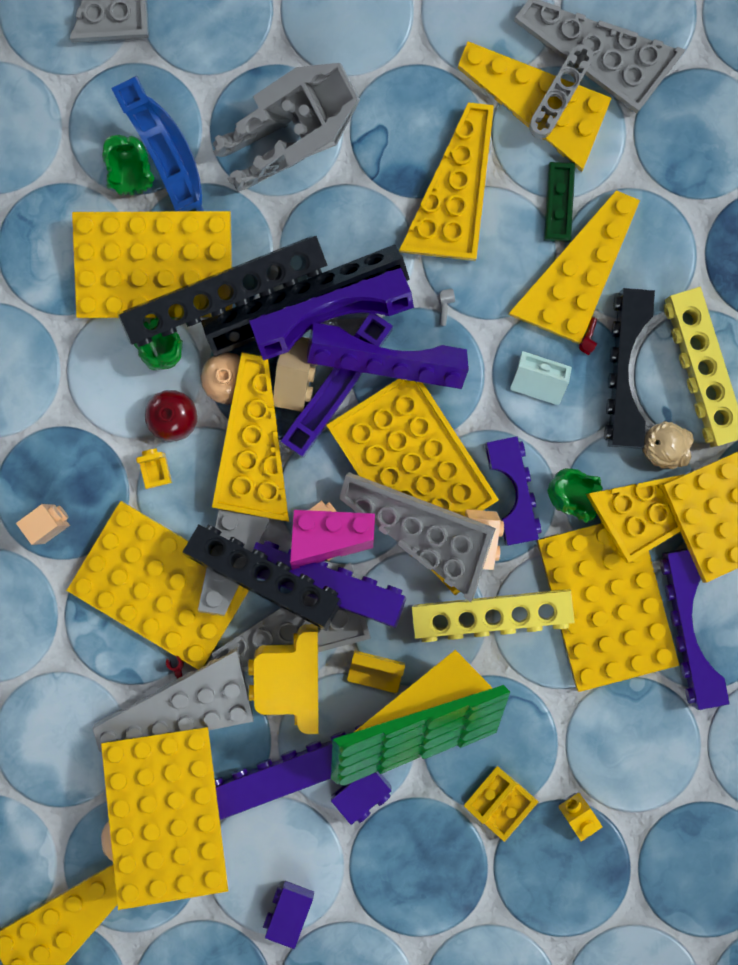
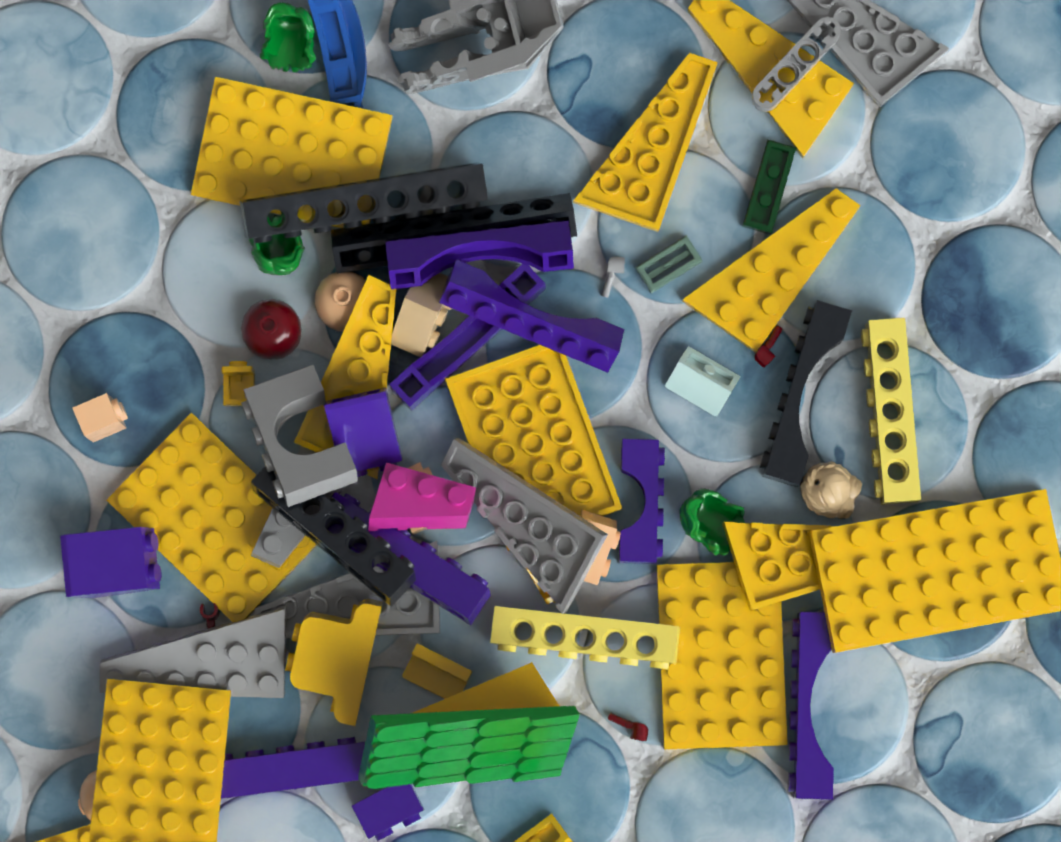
camera: 15 degrees right, 5 degrees down
none -> dark purple slope [60,527,162,598]
none -> light grey arch [241,365,358,507]
none -> dark purple slope [324,387,403,477]
none -> dark red hand [608,713,649,742]
none -> sand green tile [635,235,703,294]

